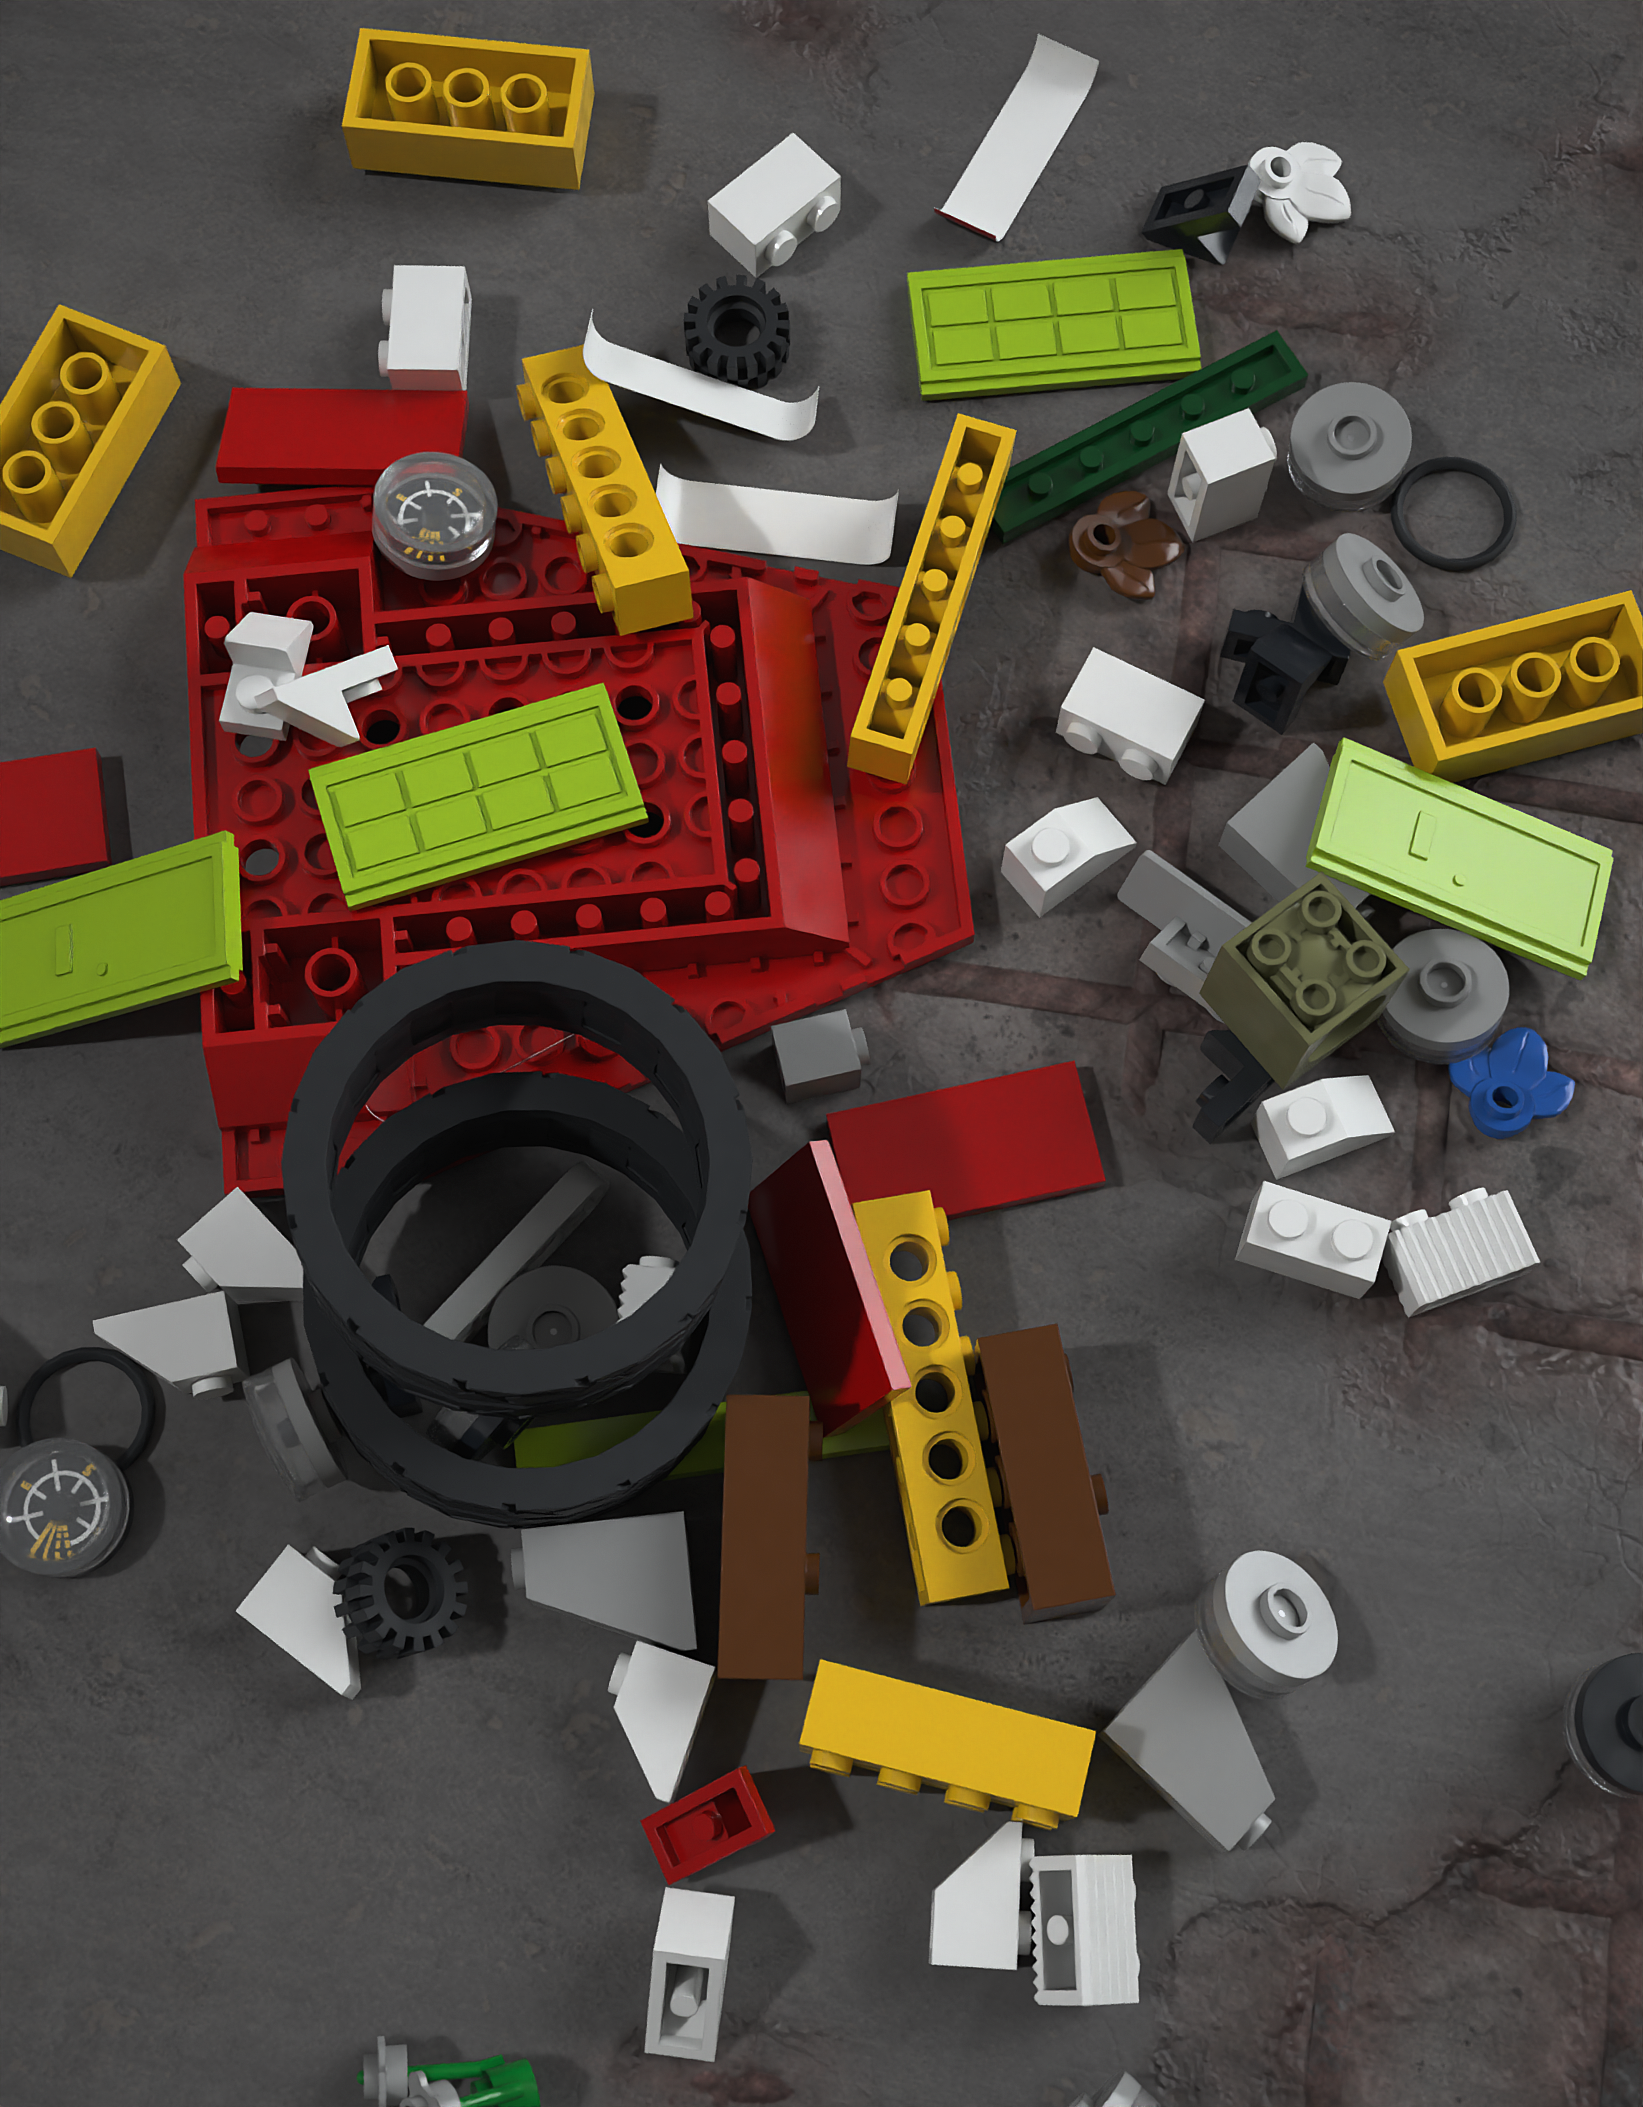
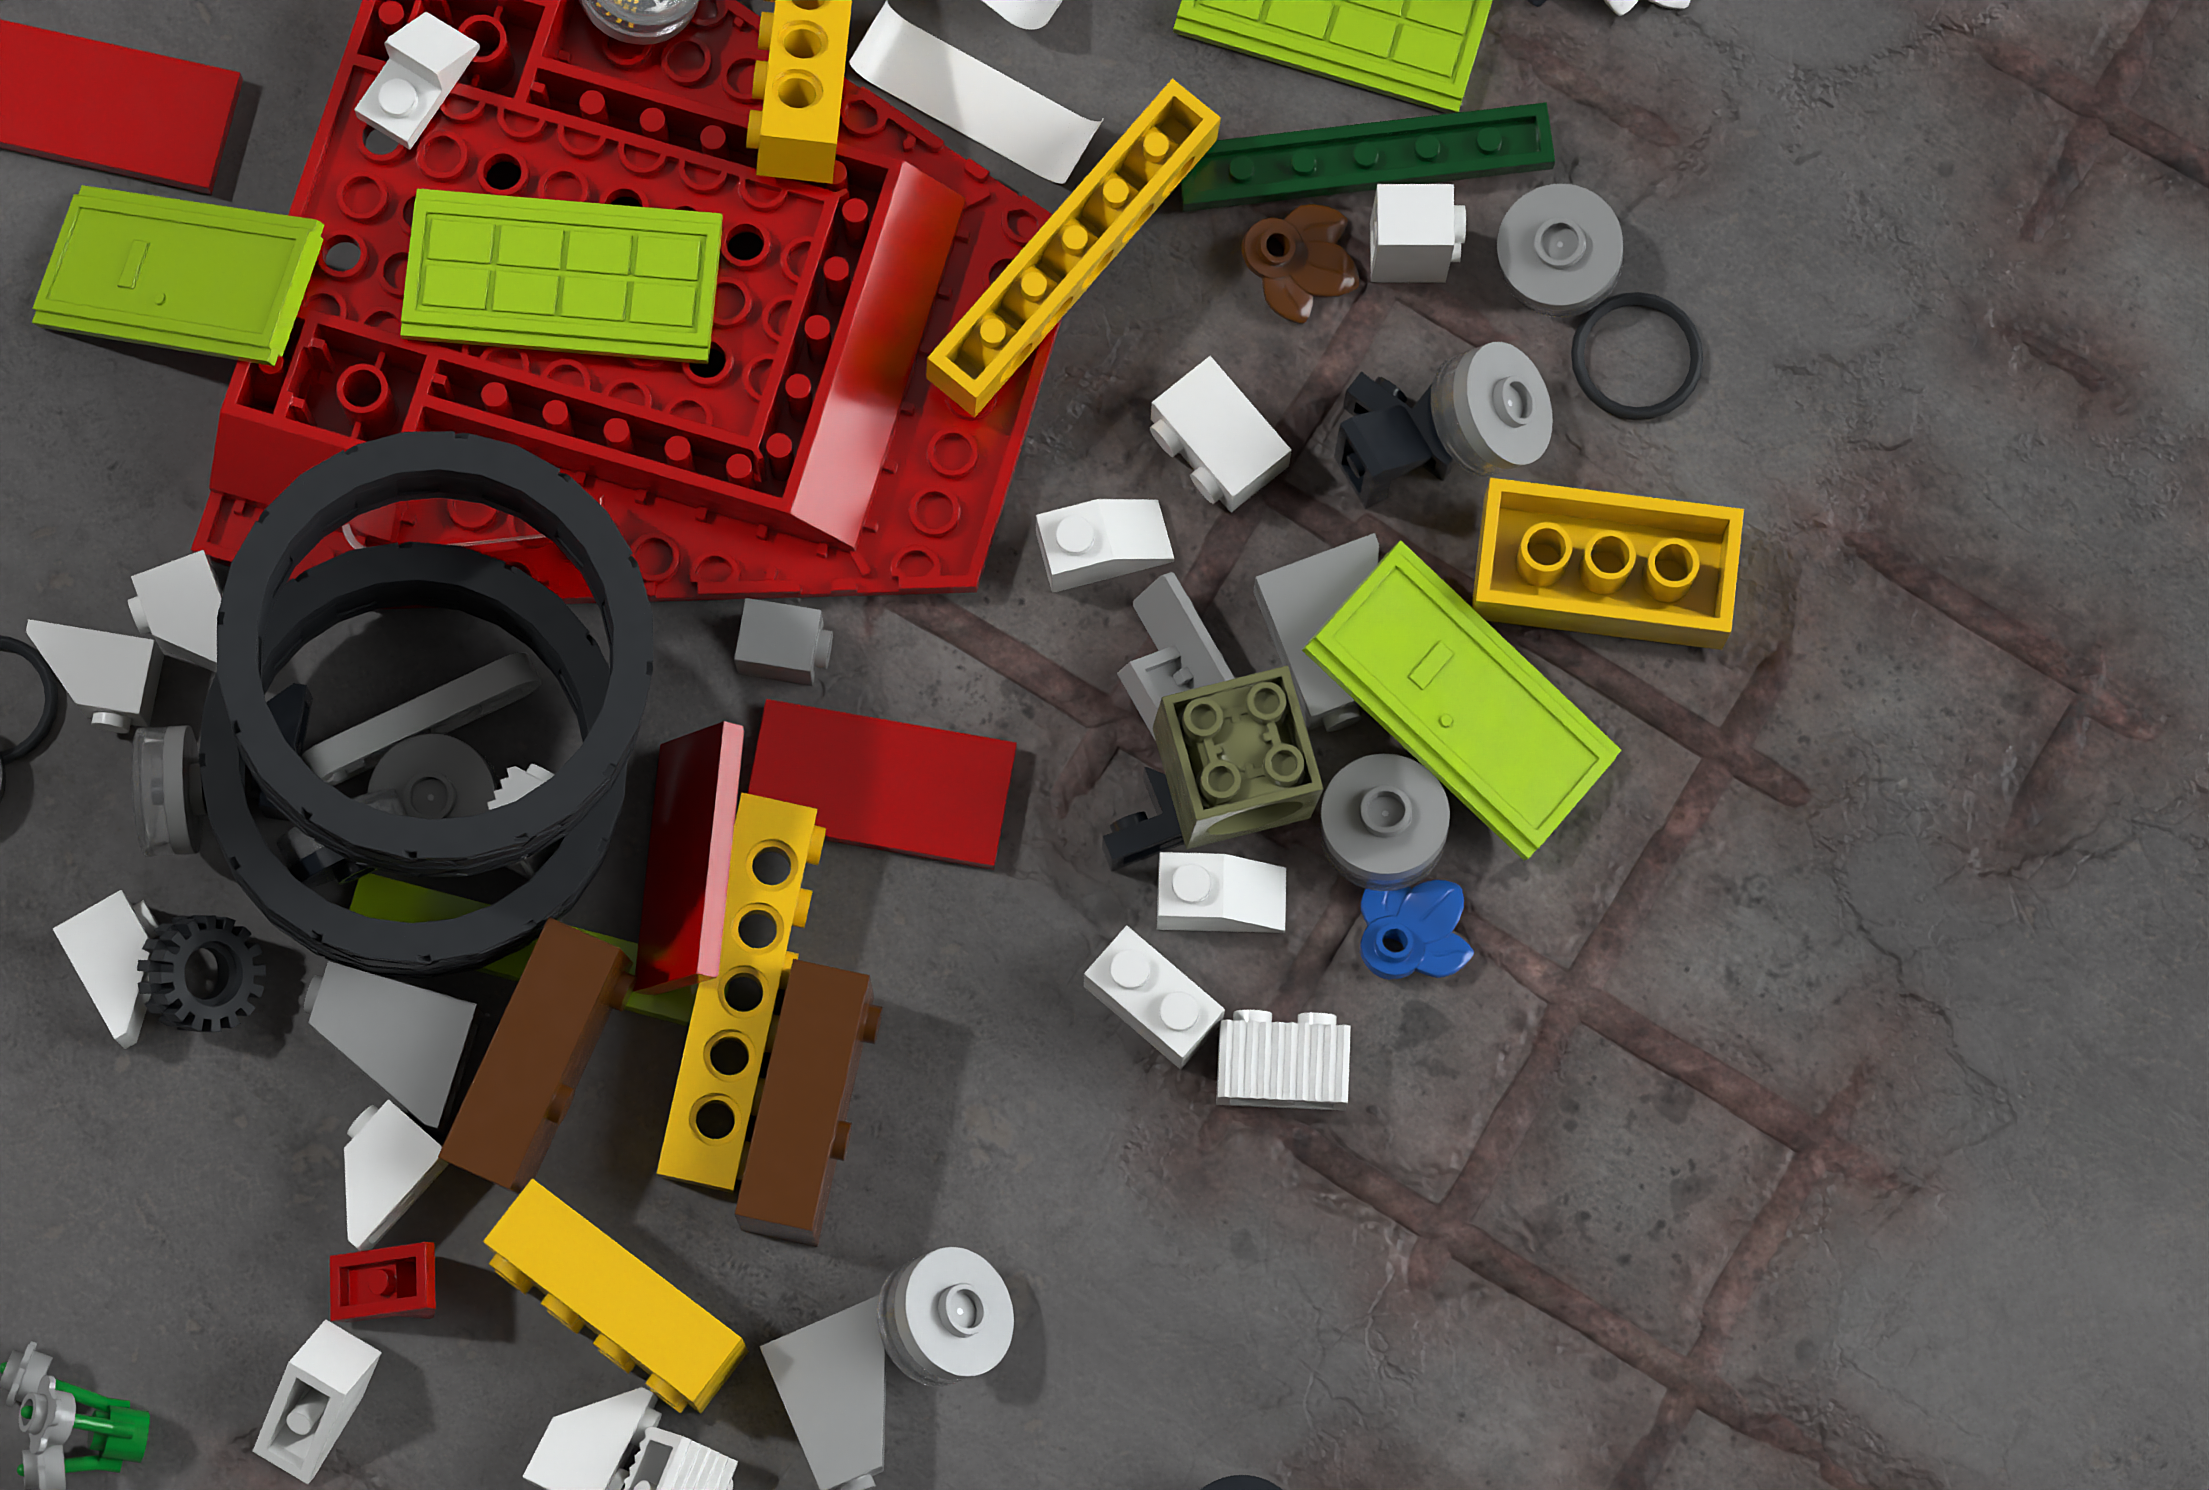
camera: 20 degrees right, 5 degrees up
white slope [254,645,398,747] -> none

